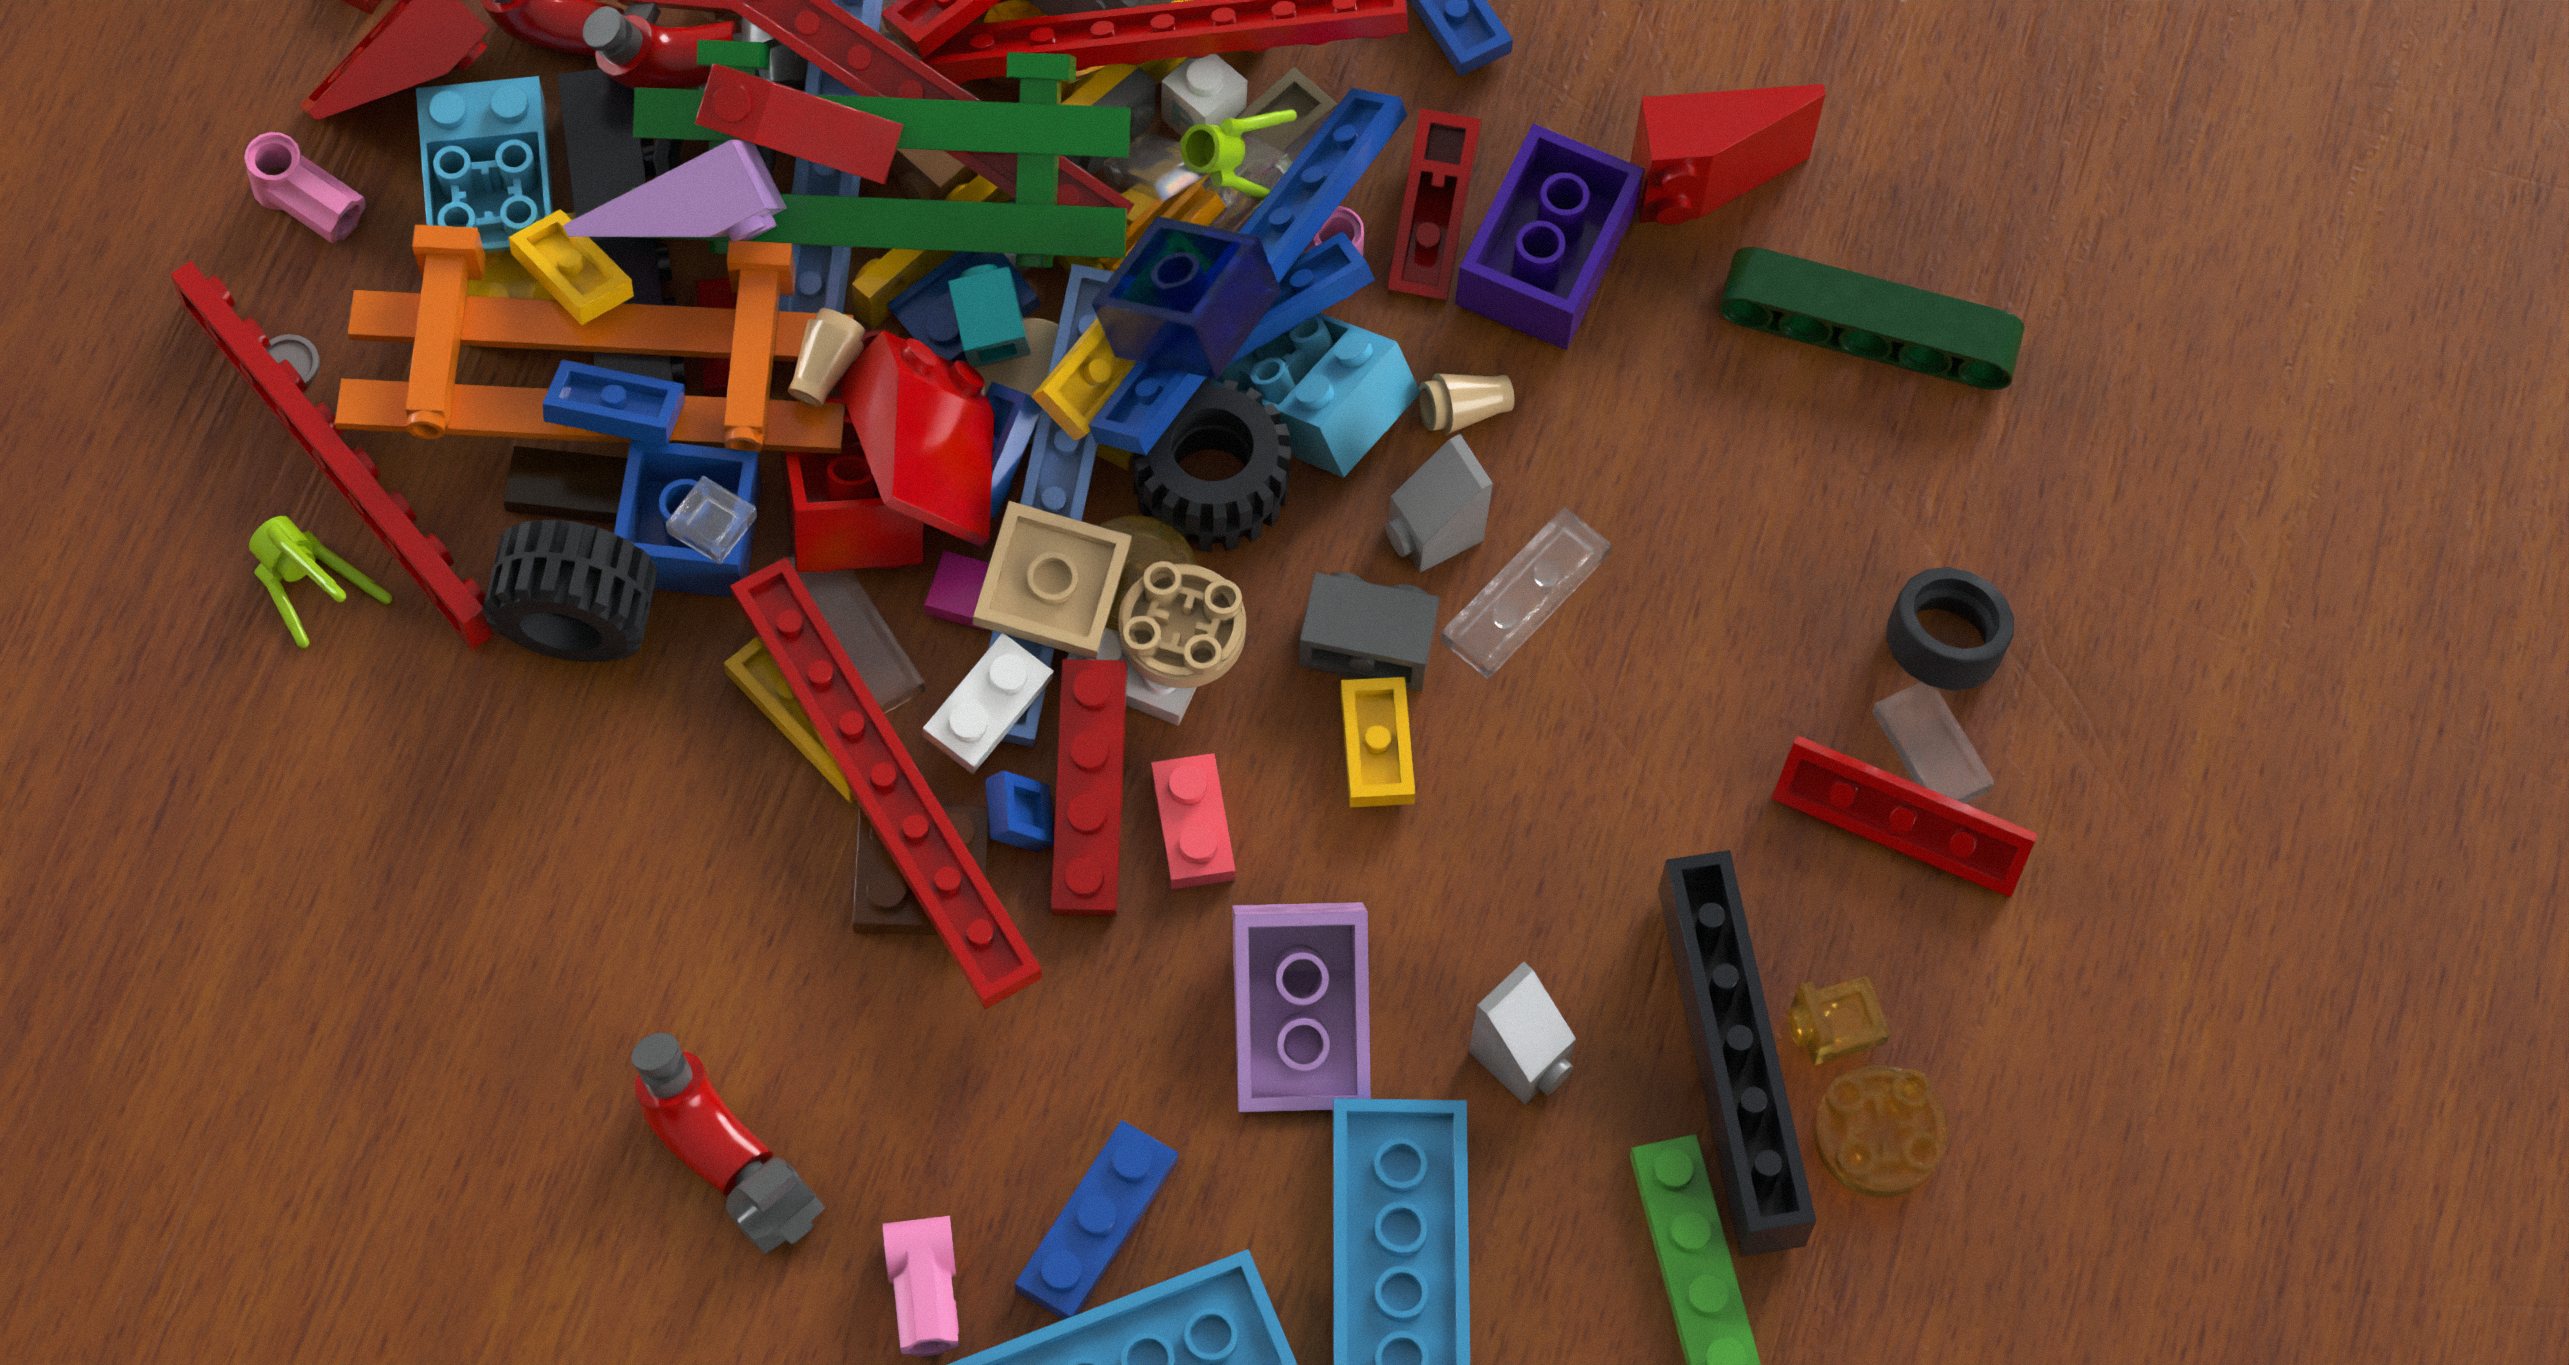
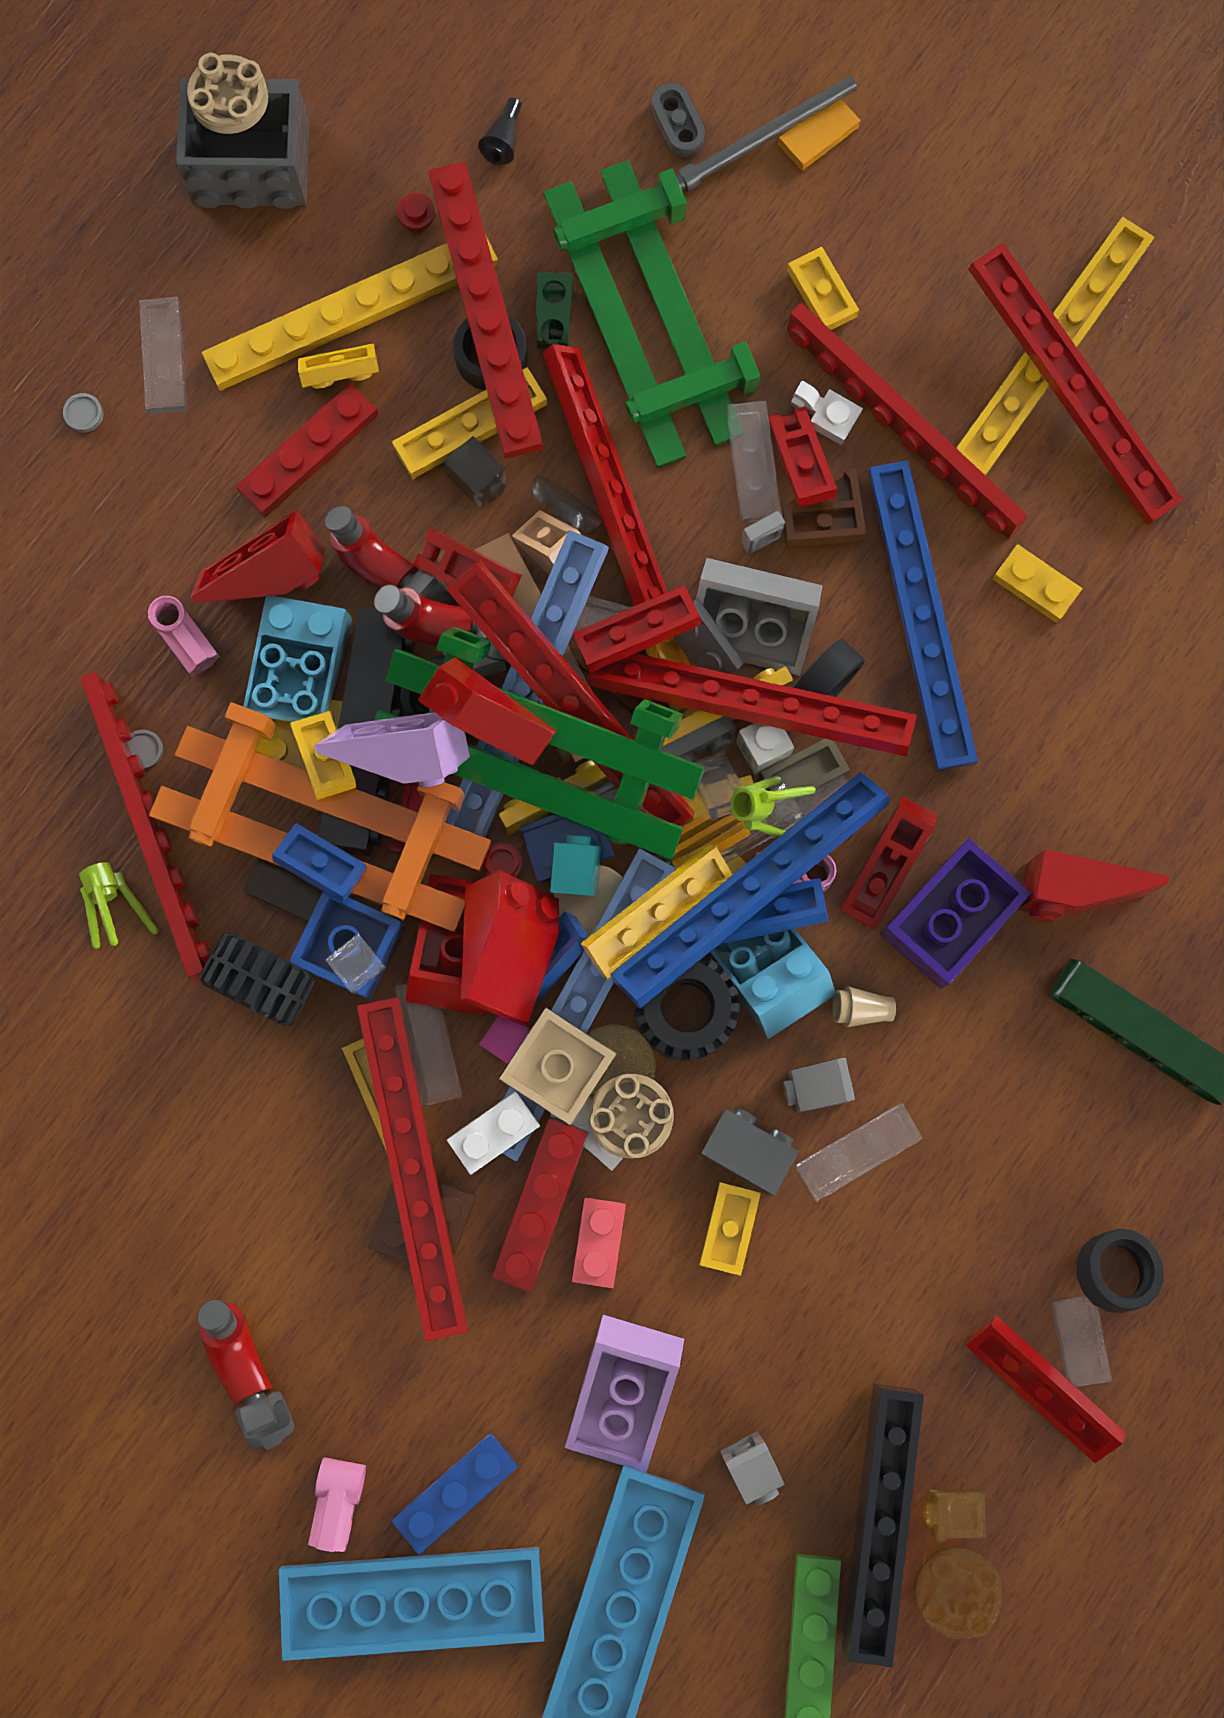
camera: 20 degrees right, 15 degrees up
tan cone [788,308,865,407] -> none
blue plate [985,770,1054,852] -> none
clear blue brick [1091,216,1281,379] -> none

